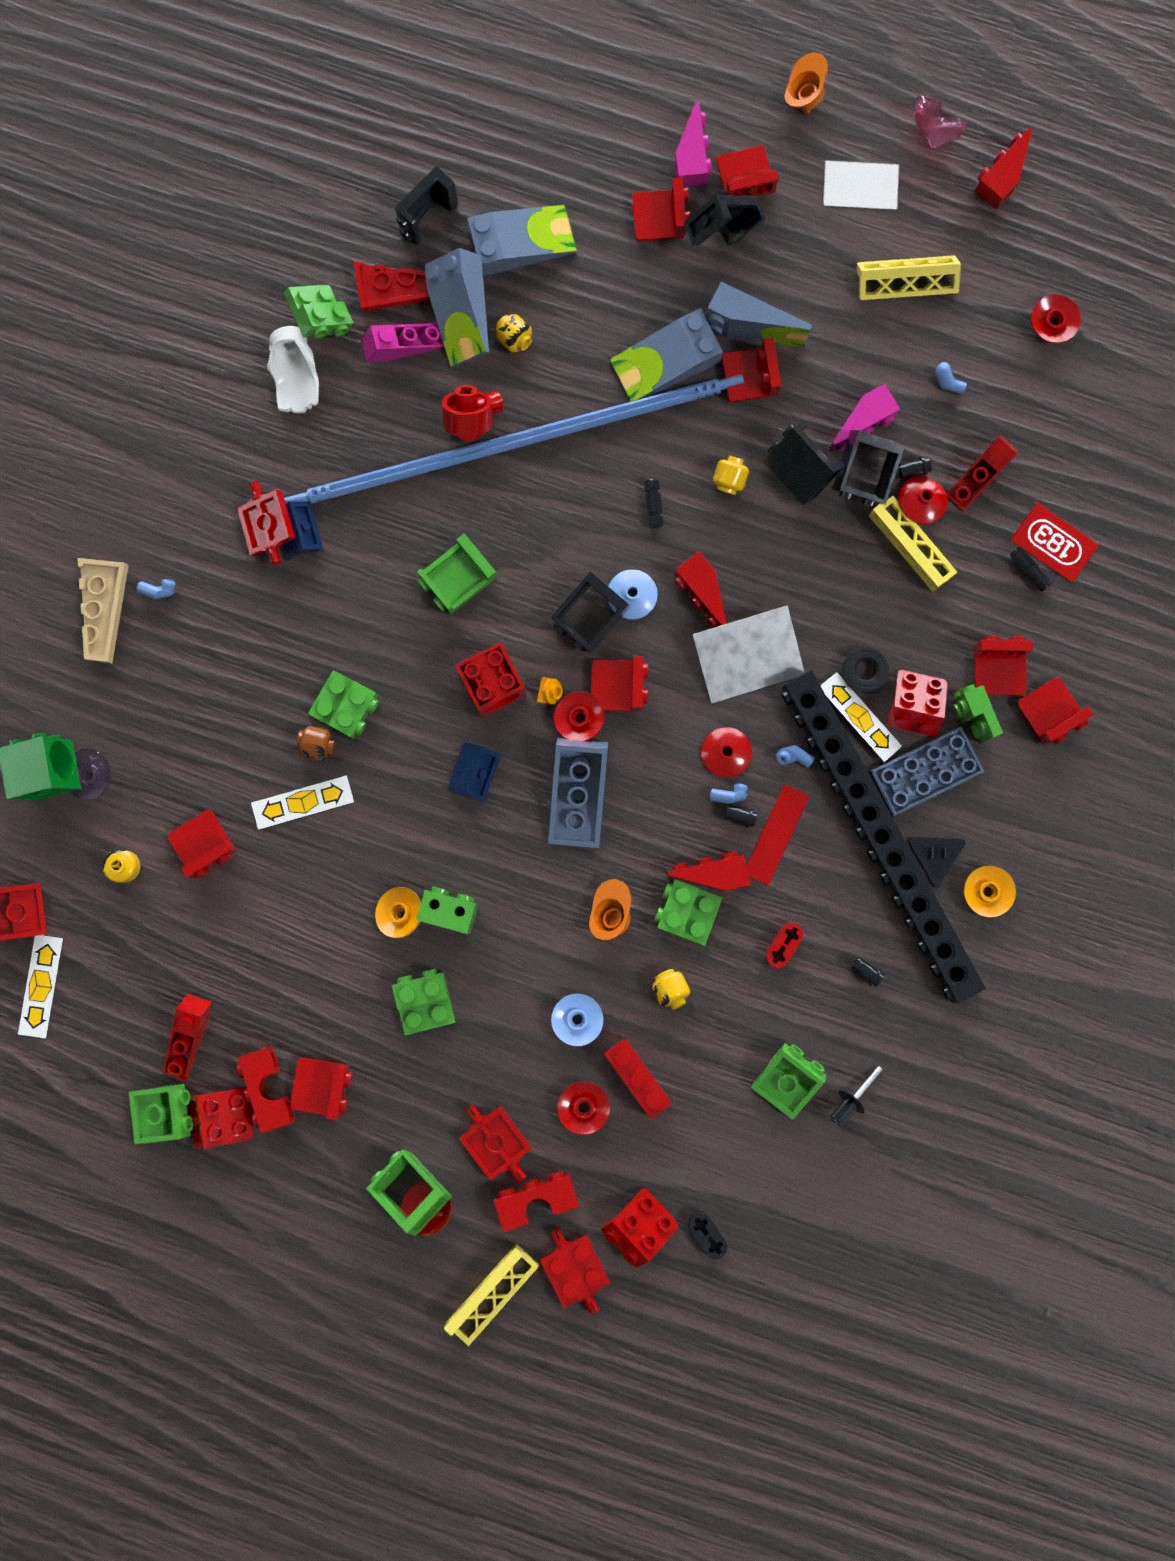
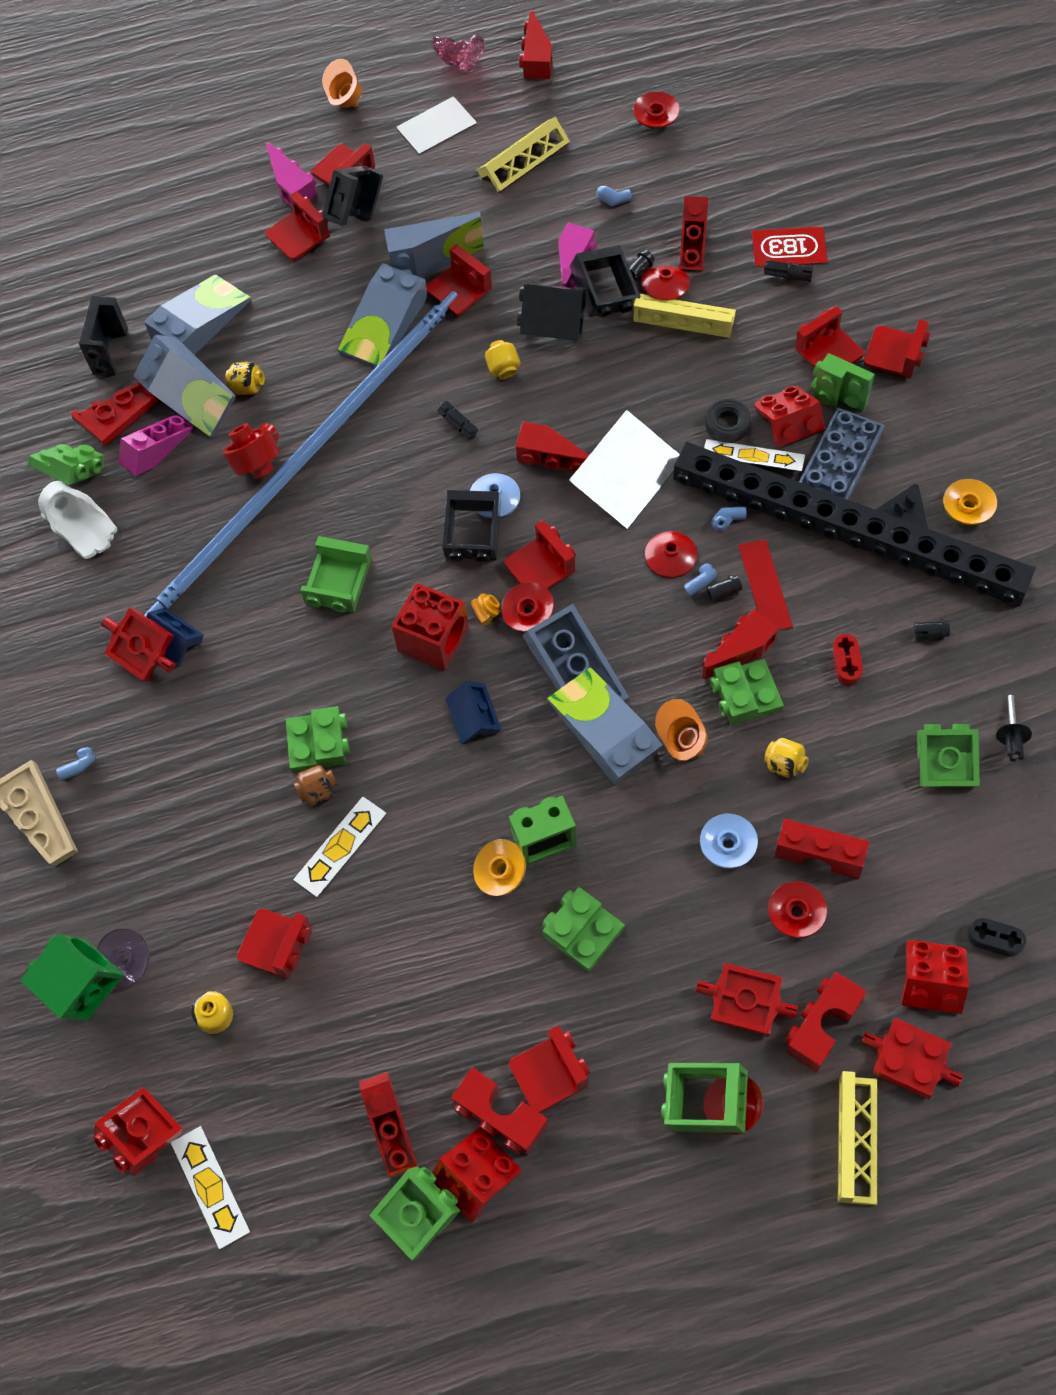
camera: 30 degrees left, 20 degrees down
none -> sand blue slope [547,667,662,785]

